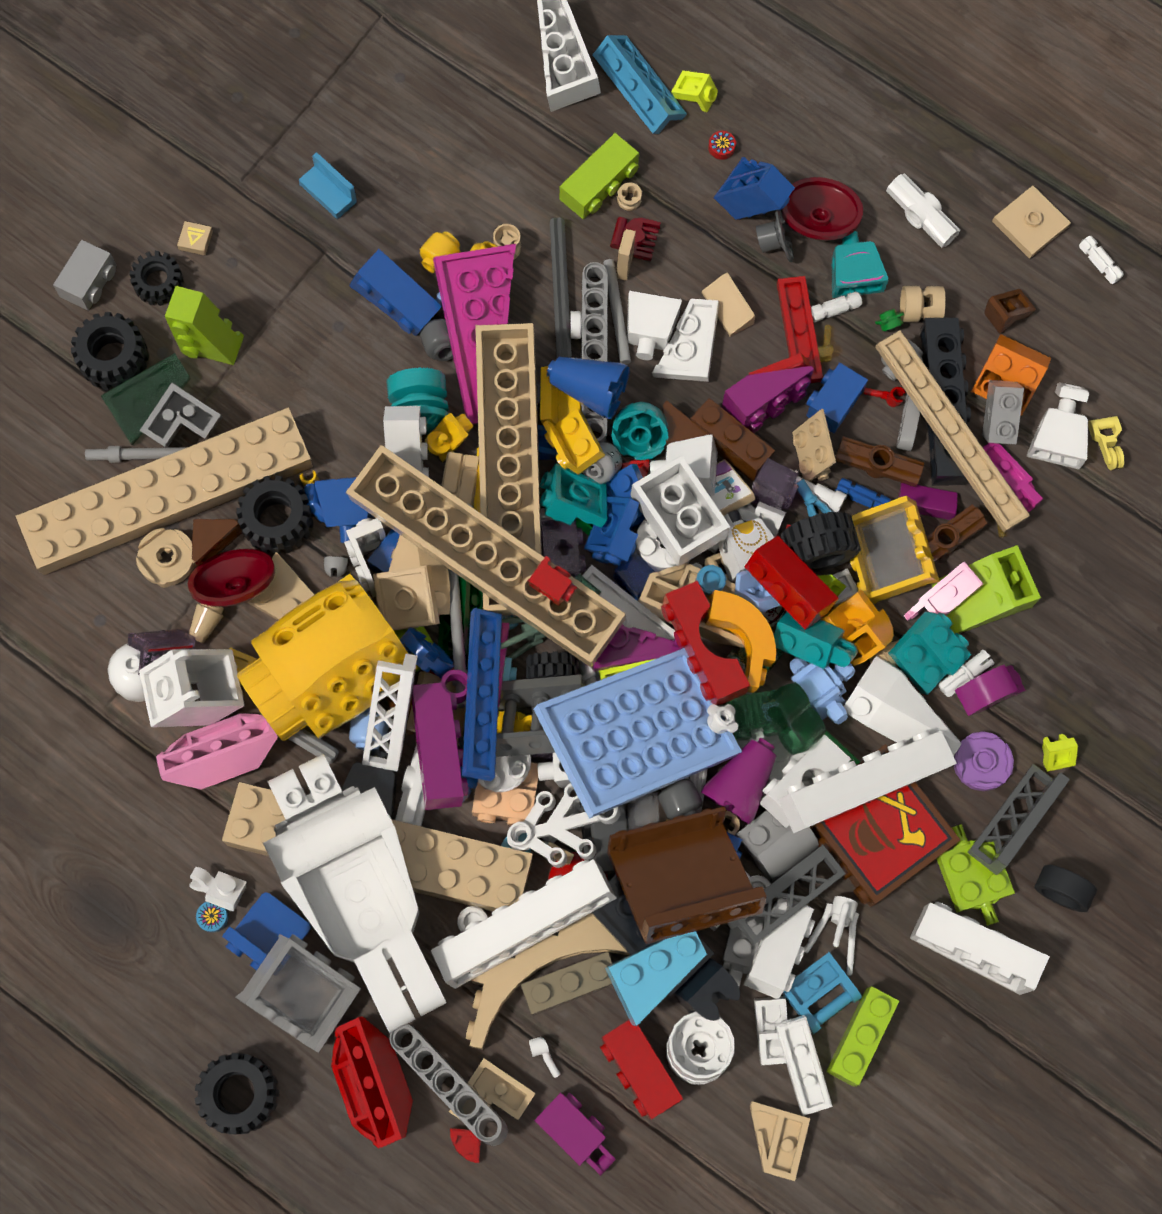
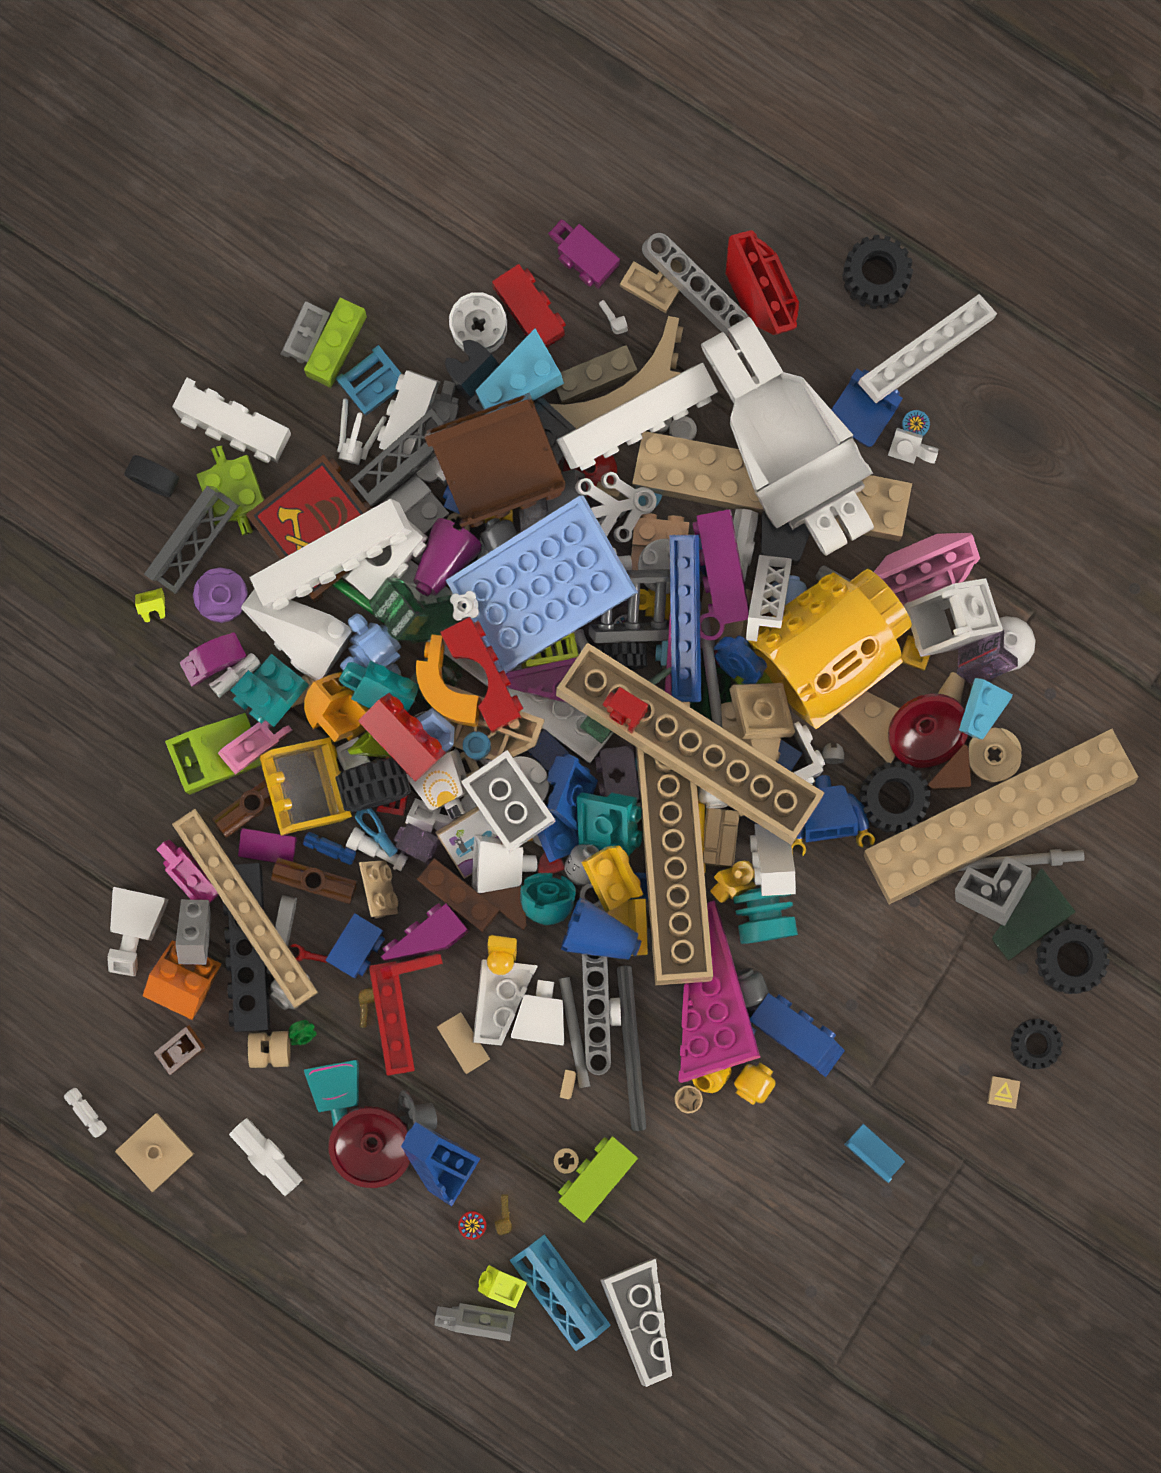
camera: 175 degrees left, 10 degrees up
light grey brick [53,240,117,311] -> none
lime wedge [165,286,244,365] -> none
window [235,934,361,1053] -> none
red tile [450,1128,481,1163] -> none
dark red piece [610,217,661,261] -> none
tan wing [750,1101,810,1181] -> none
white slope [754,996,787,1065] -> none
white tile [775,1015,833,1116] -> none
white axle [811,292,862,322] -> none
light yellow piece [1088,416,1124,470] -> none
none -> light grey hinge [280,301,330,363]
none -> light grey hinge [435,1303,515,1341]
none -> yellow tile [487,935,517,975]
none -> clear yellow hand [494,1195,512,1236]
none -> white plate [858,294,997,403]
none -> medium azure wing [959,678,1013,740]

